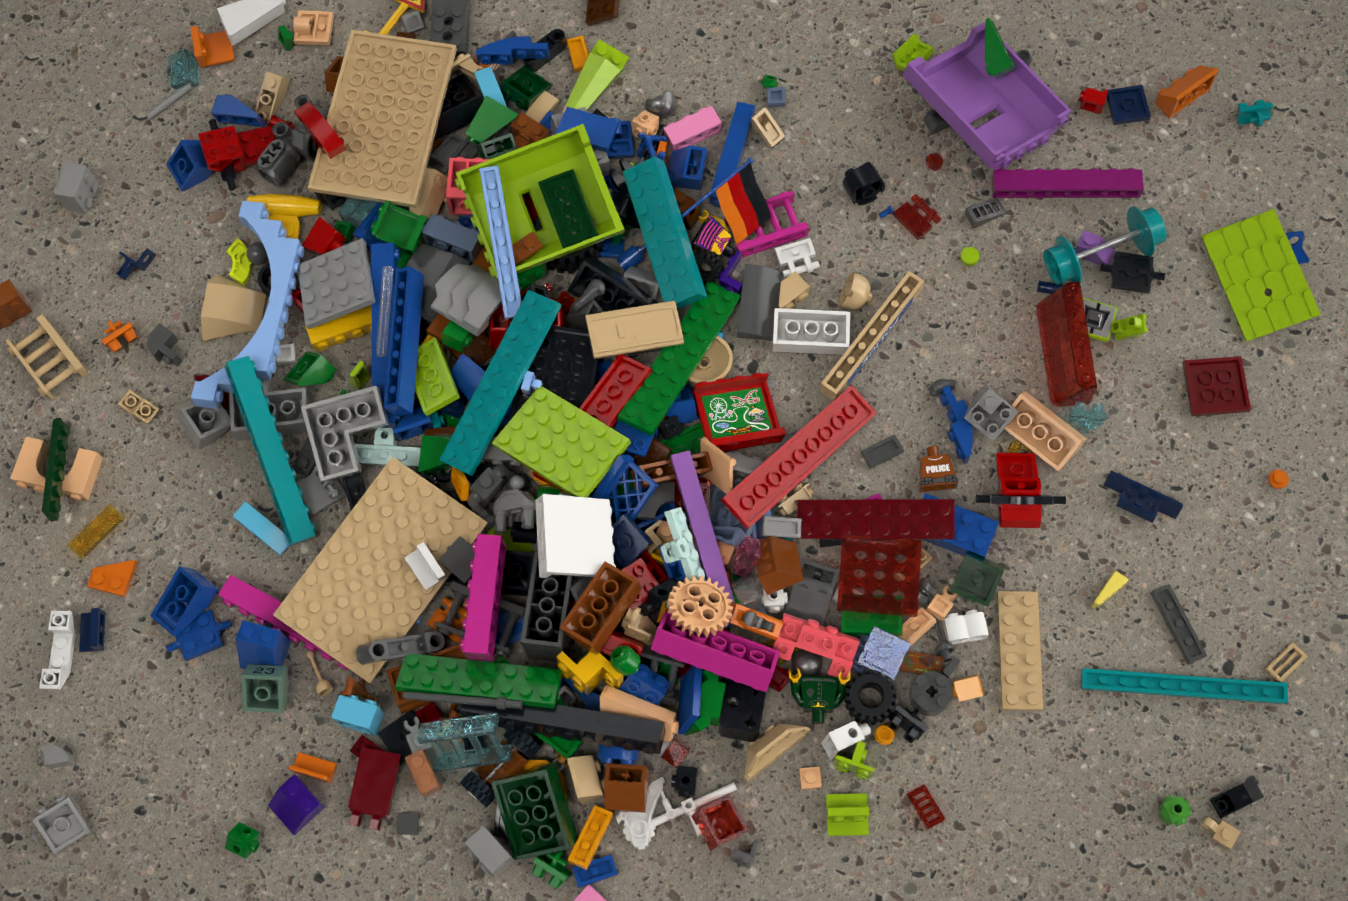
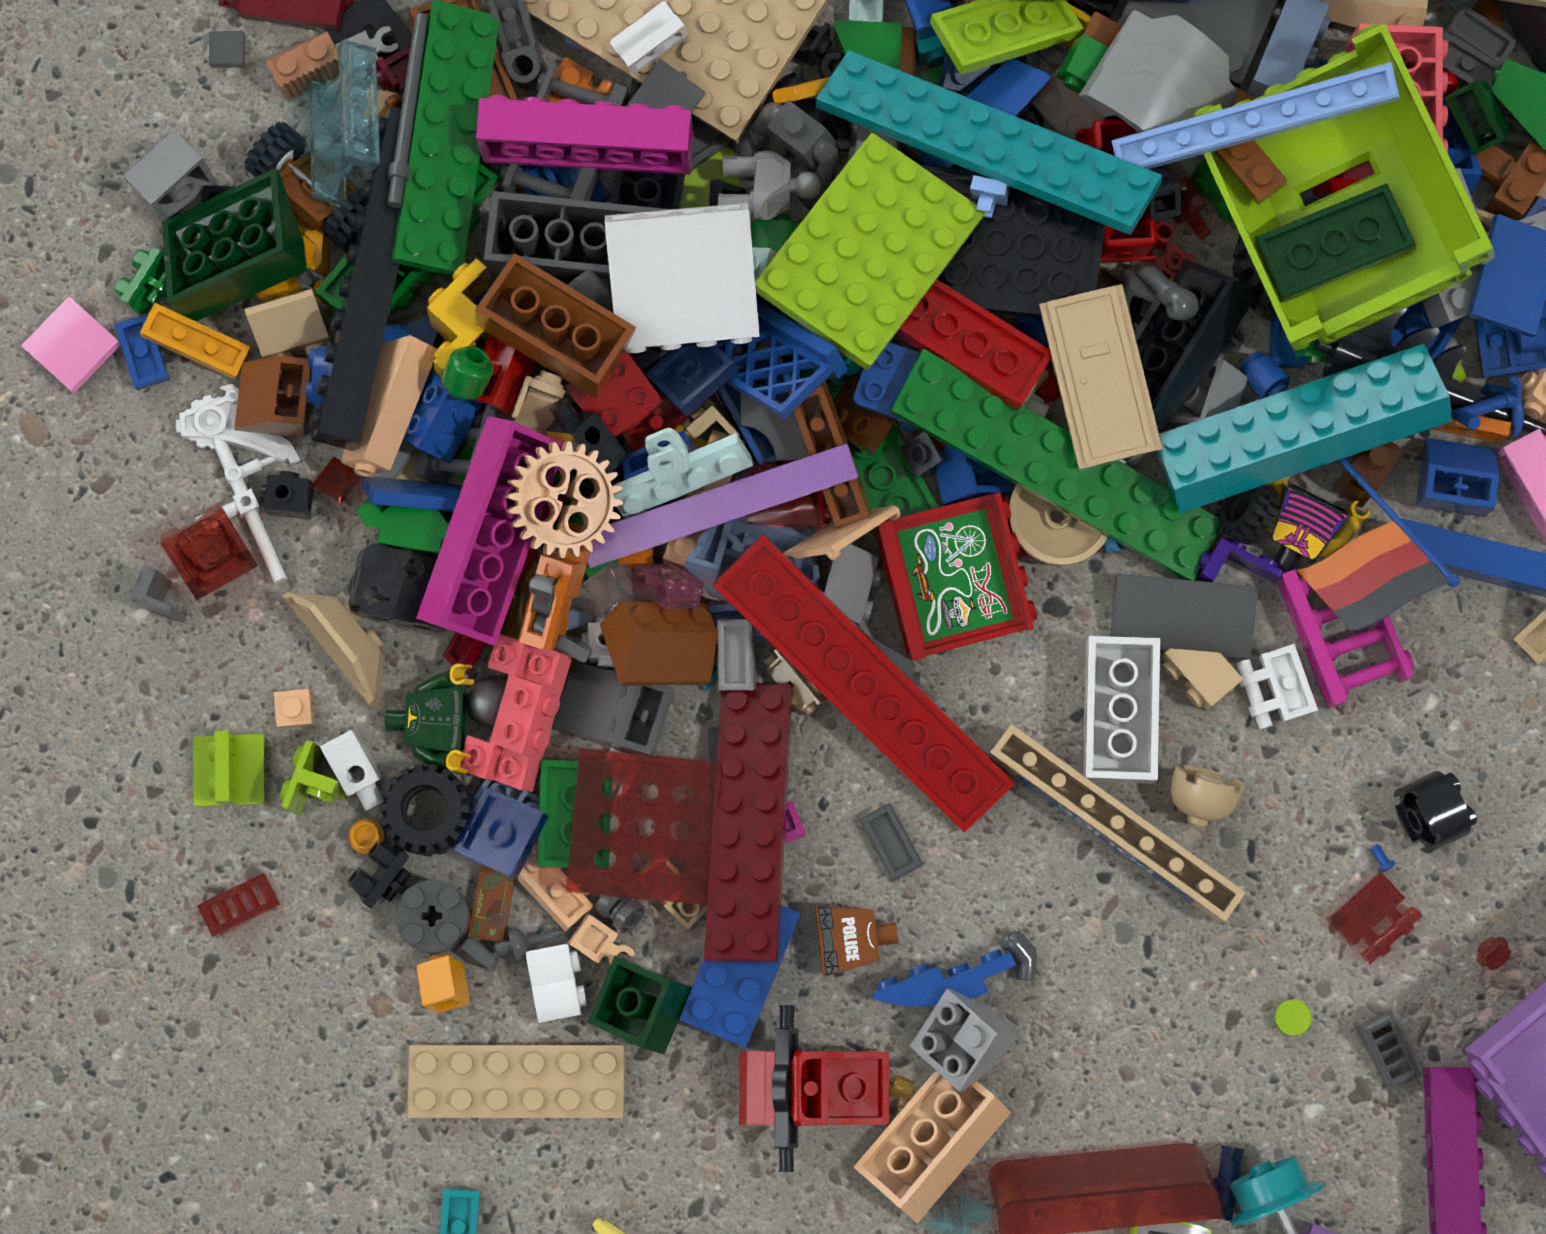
camera: 85 degrees right, 10 degrees up
none -> dark grey tile [555,635,593,663]

